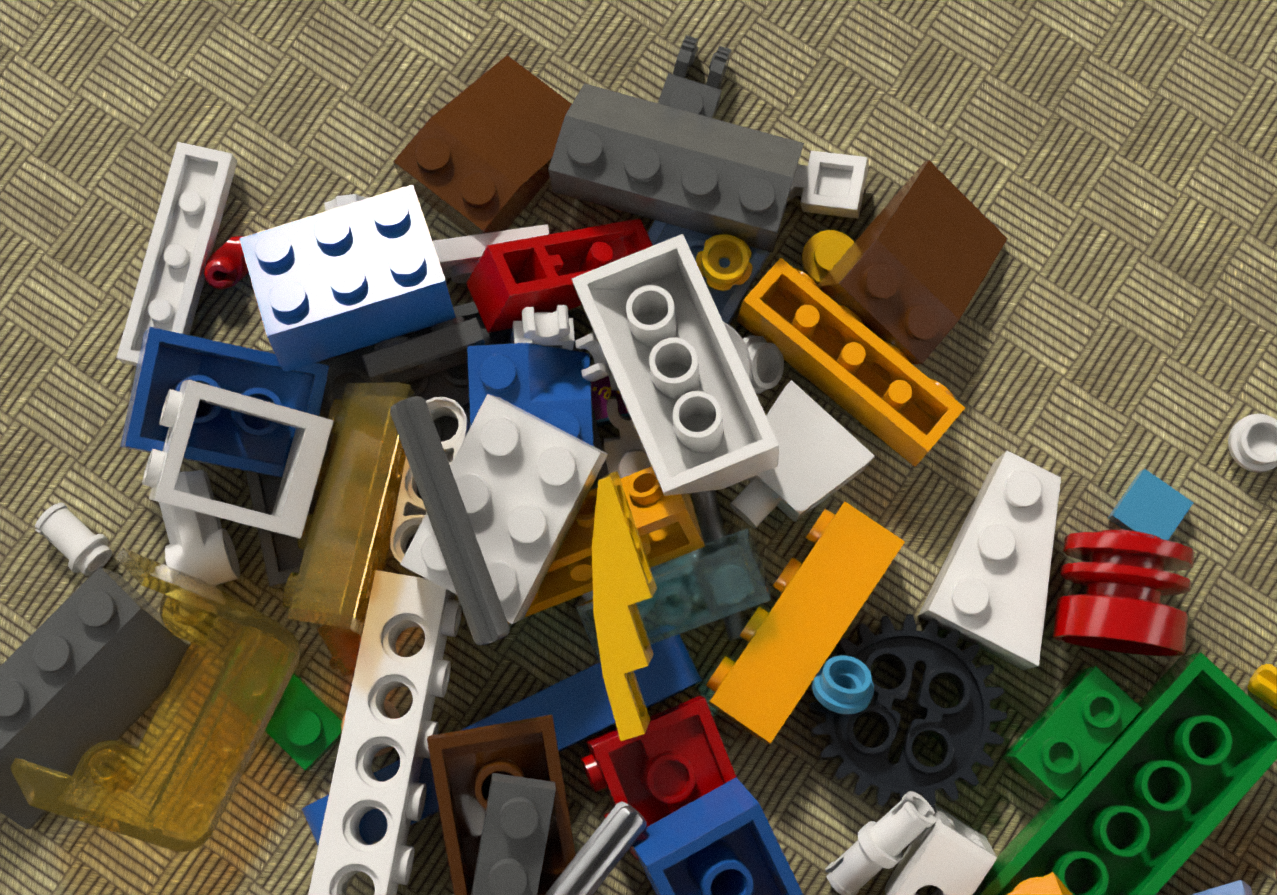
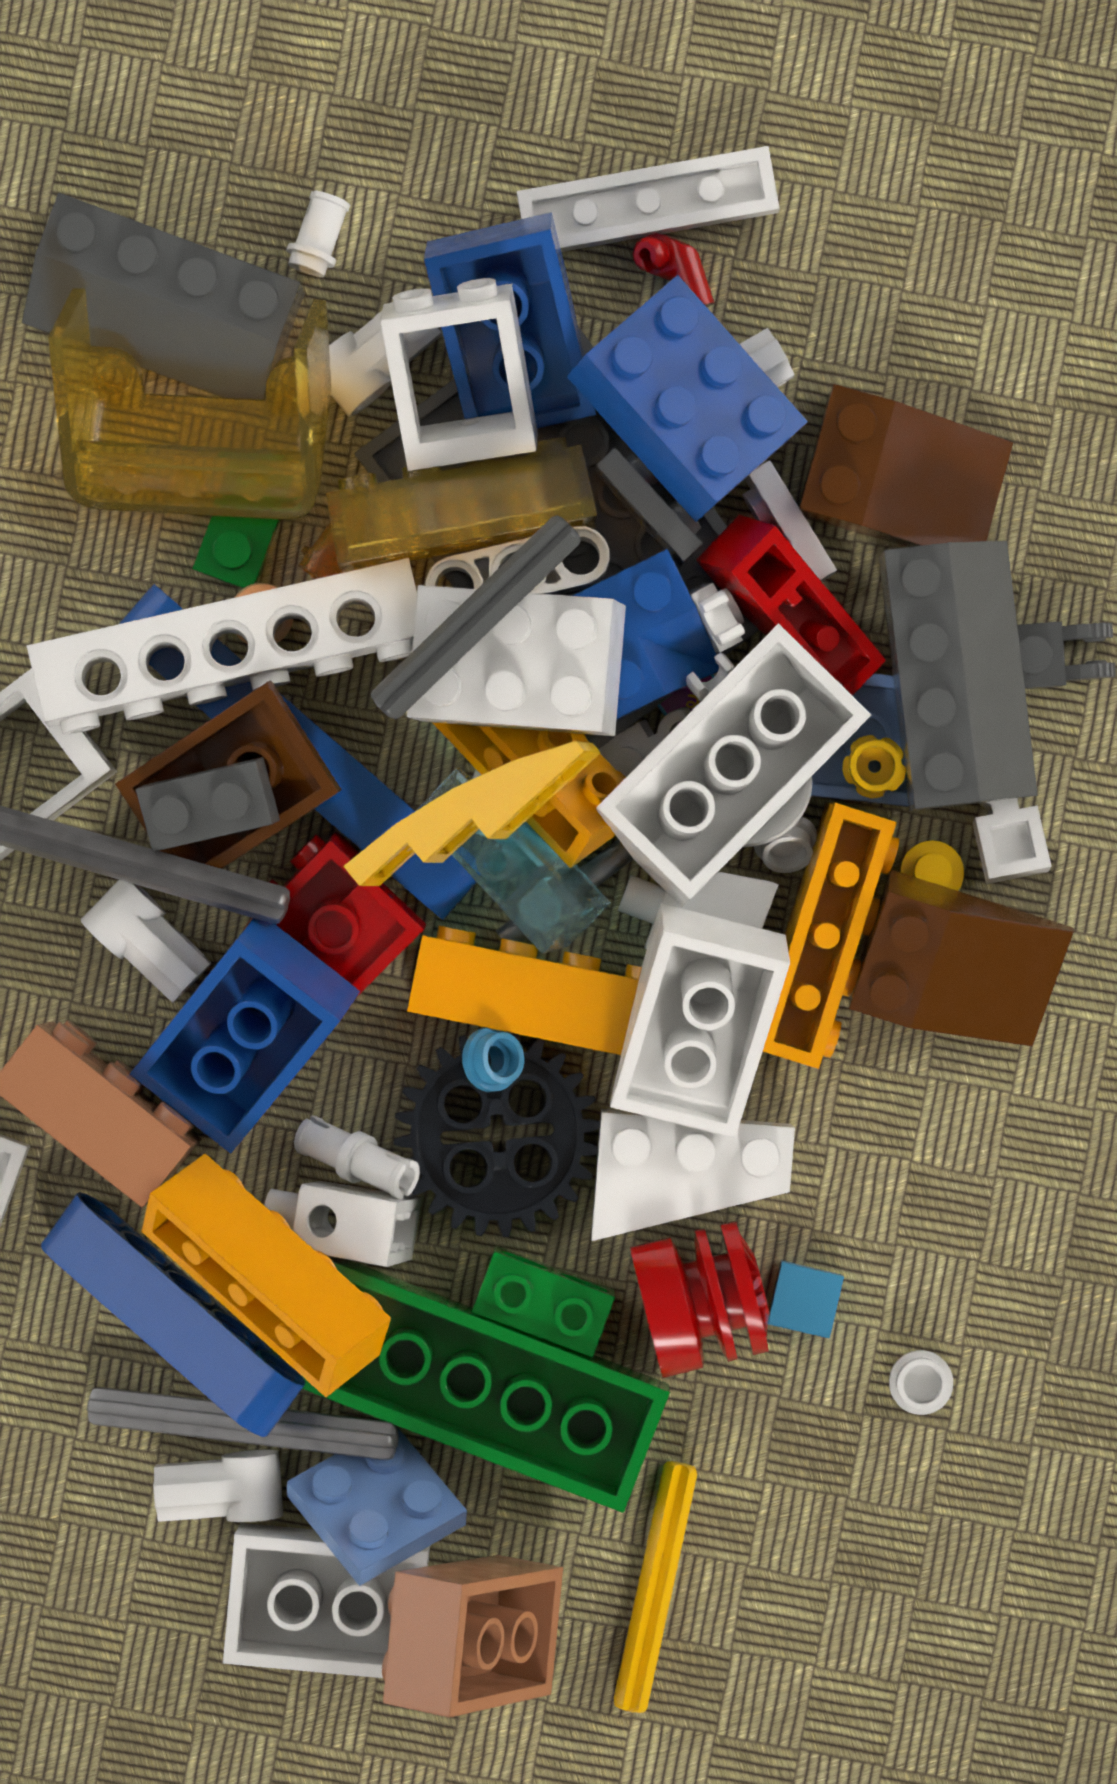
camera: 65 degrees right, 10 degrees up
none -> white slope [610,903,790,1138]

